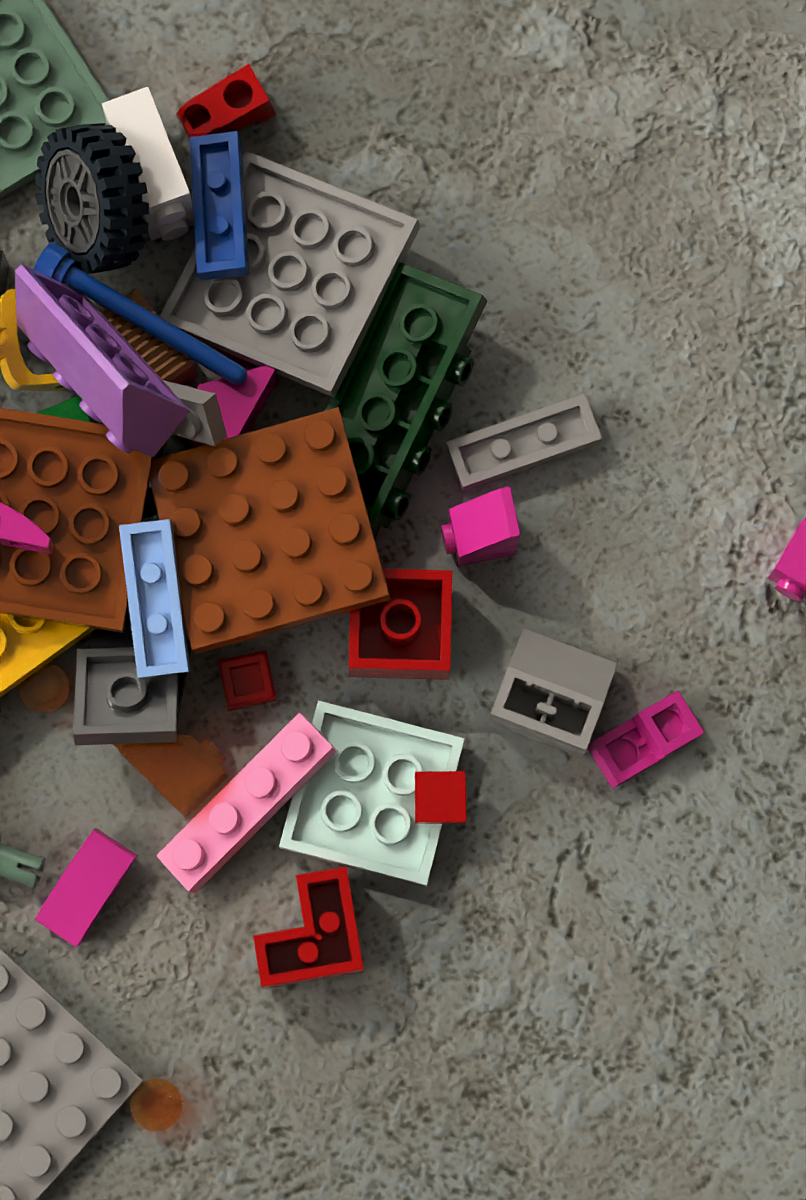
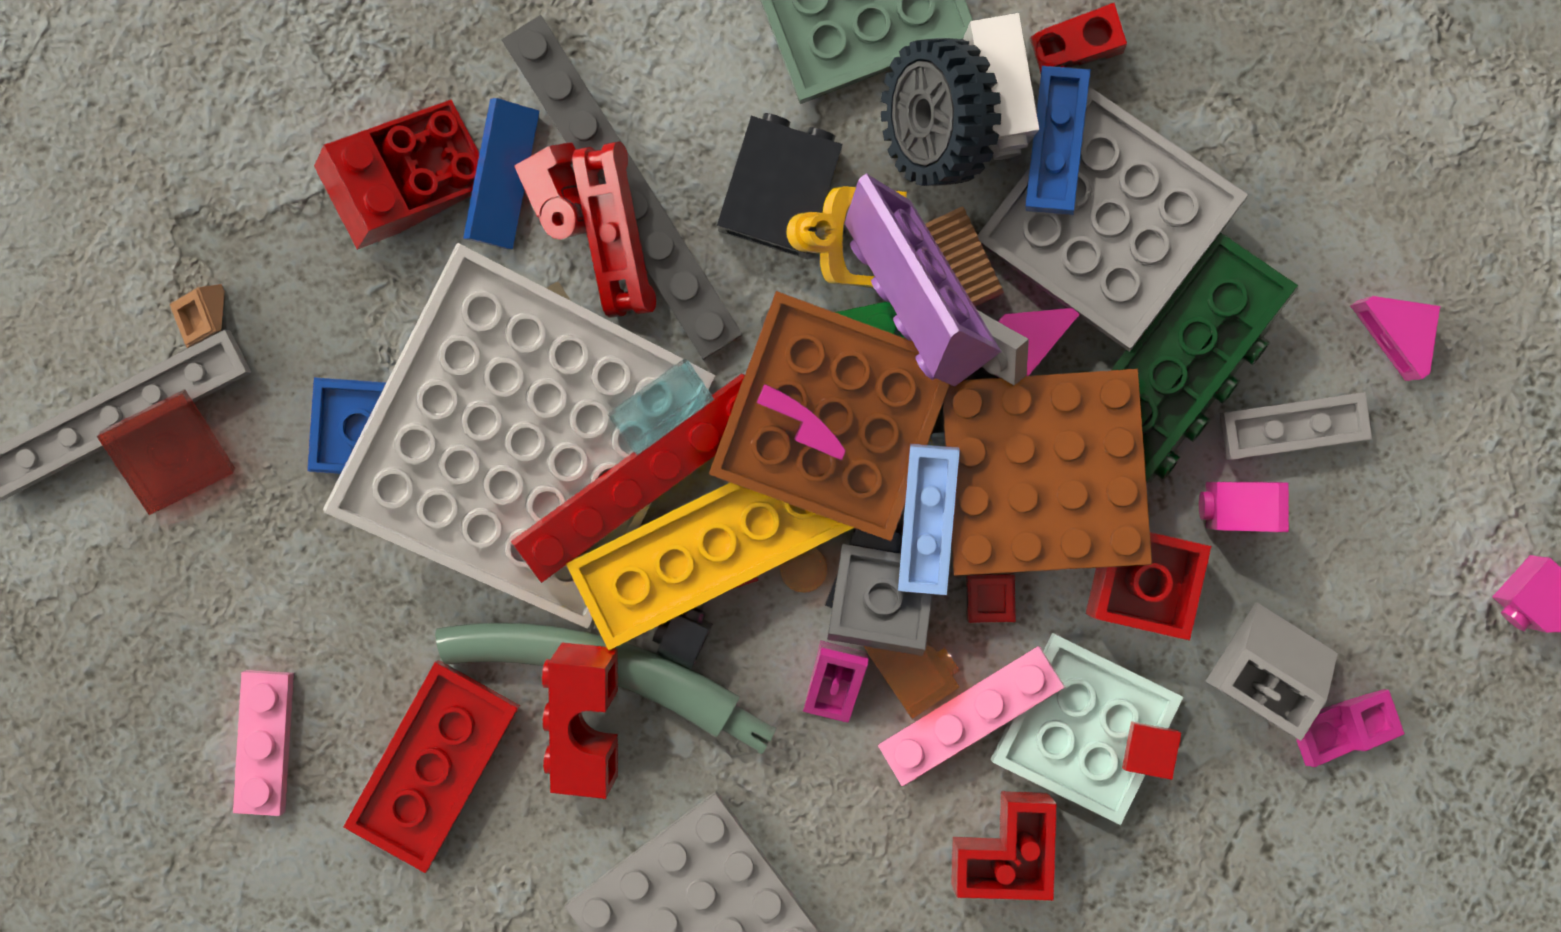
camera: 20 degrees right, 10 degrees up
blue piece [33,242,247,385] -> none
dark pink slope [34,828,138,947] -> none
none -> dark pink slope [803,640,869,723]
none -> dark pink slope [1350,296,1440,381]

